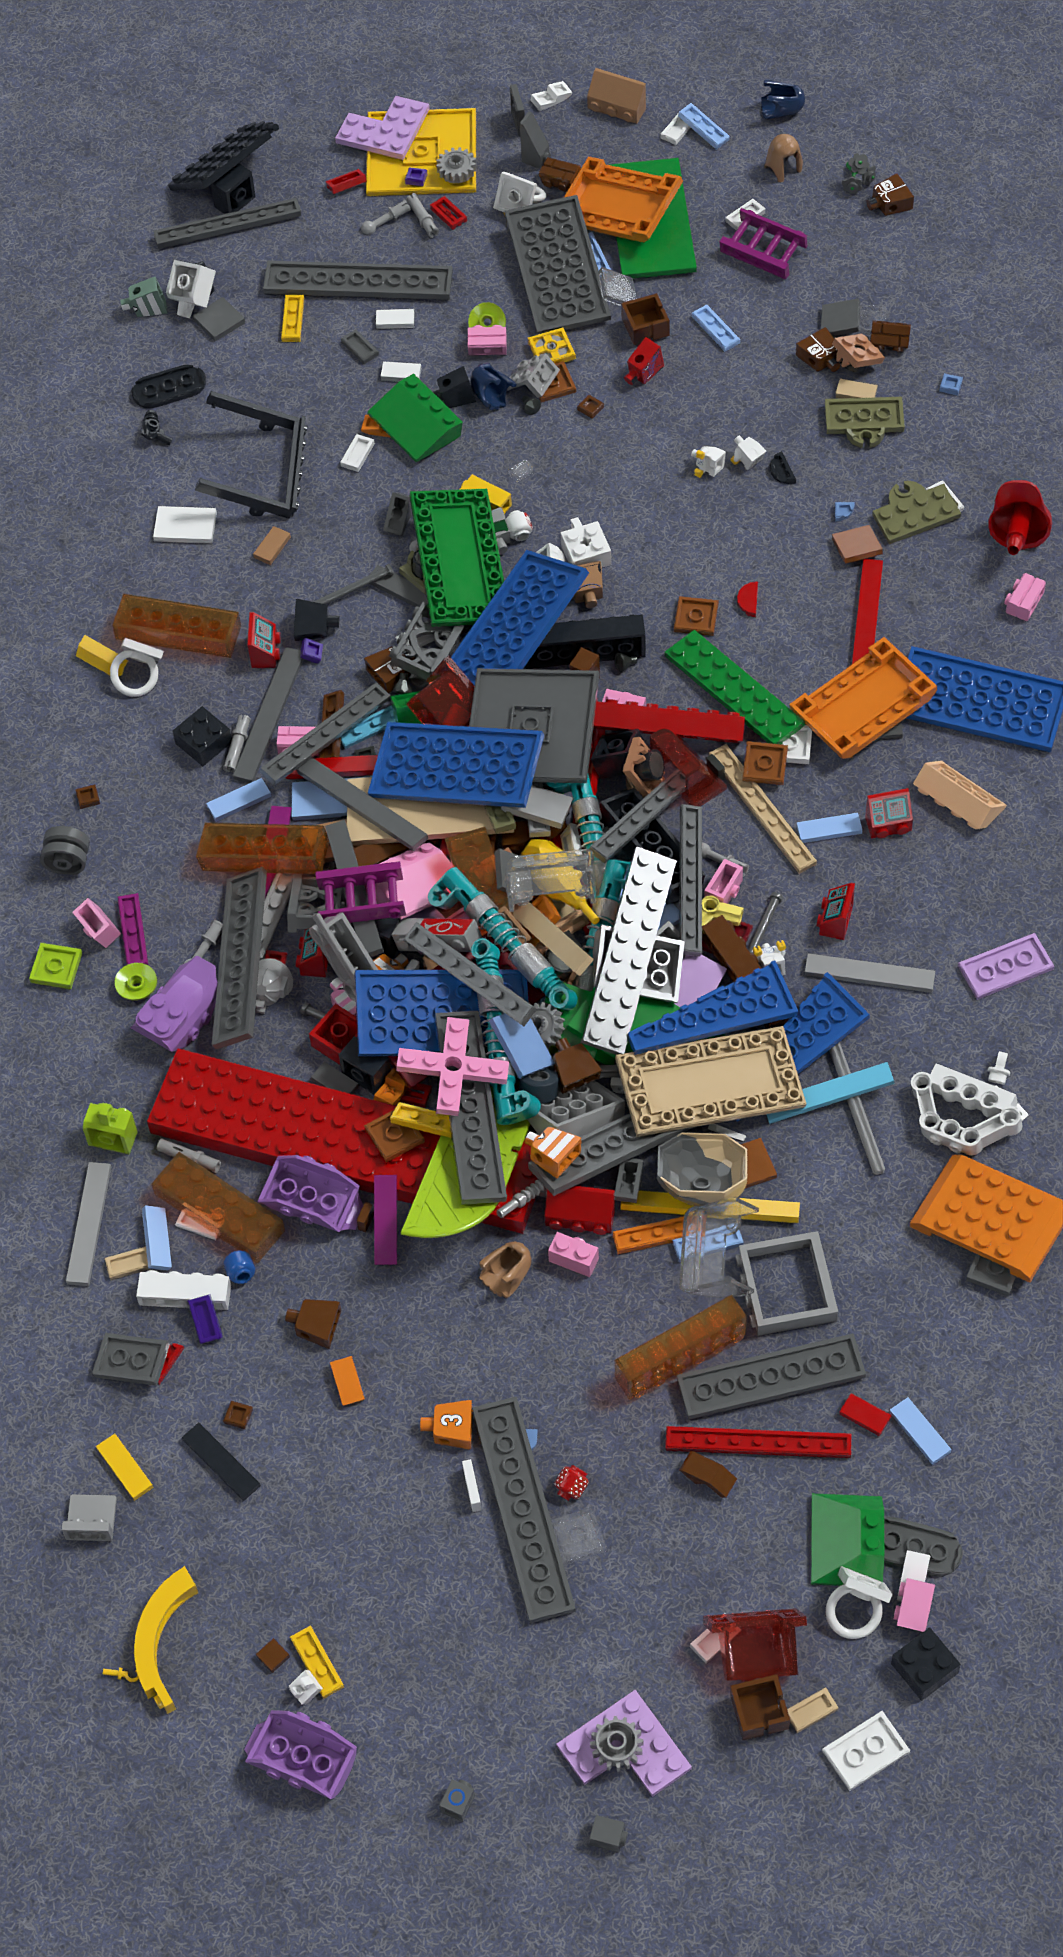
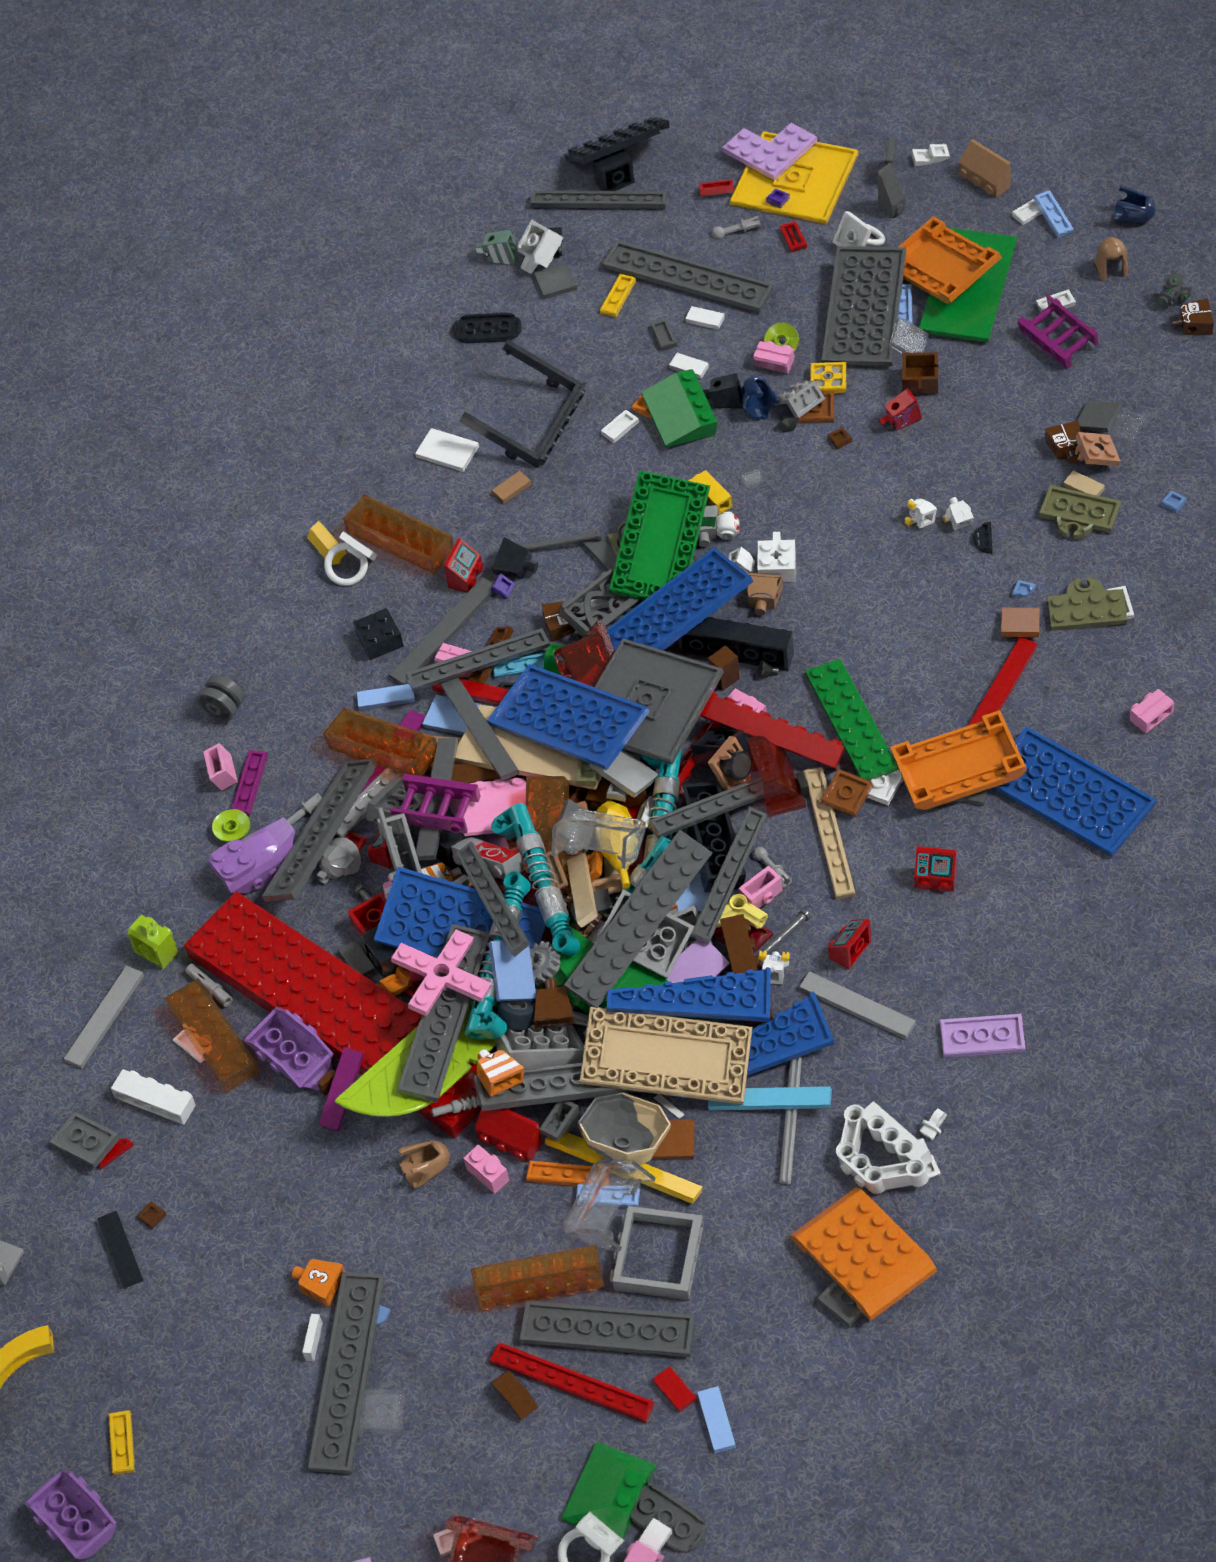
camera: 25 degrees right, 5 degrees down
lime plate [29,943,82,989] -> none
reddish brown tile [75,784,100,809] -> none
yellow tile [96,1434,153,1501] -> none
tan tile [105,1247,149,1280] -> none
black piece [141,410,173,445] -> none
light blue tile [142,1206,172,1271] -> none
dark purple tile [188,1294,223,1344] -> none
light grey pin [223,715,251,773] -> none
blue head [224,1250,255,1284] -> none
reddish brown tile [256,1638,290,1673] -> none
reddish brown torso [285,1299,342,1349] -> none
white tile [289,1670,323,1705] -> none
orange slope [330,1356,365,1406] -> none
dark orange tile [364,1110,425,1162] -> none
dark grey arch [383,492,413,536] -> none
yellow tile [390,1102,452,1138] -> none
pearl dark grey rock [393,673,412,695] -> none
light grey pin [406,193,439,238] -> none
light grey gear [436,147,477,183] -> none
reddish brown brick [539,157,581,192] -> none
red head [554,1465,589,1501] -> none
dark orange tile [674,596,719,636] -> none
light blue tile [692,305,740,352] -> none
red tile [737,581,758,618] -> none
light blue tile [796,813,862,843] -> none
reddish brown brick [870,320,911,351] -> none
light nougat slope [913,761,1007,829] -> none
red piece [988,480,1053,555] -> none

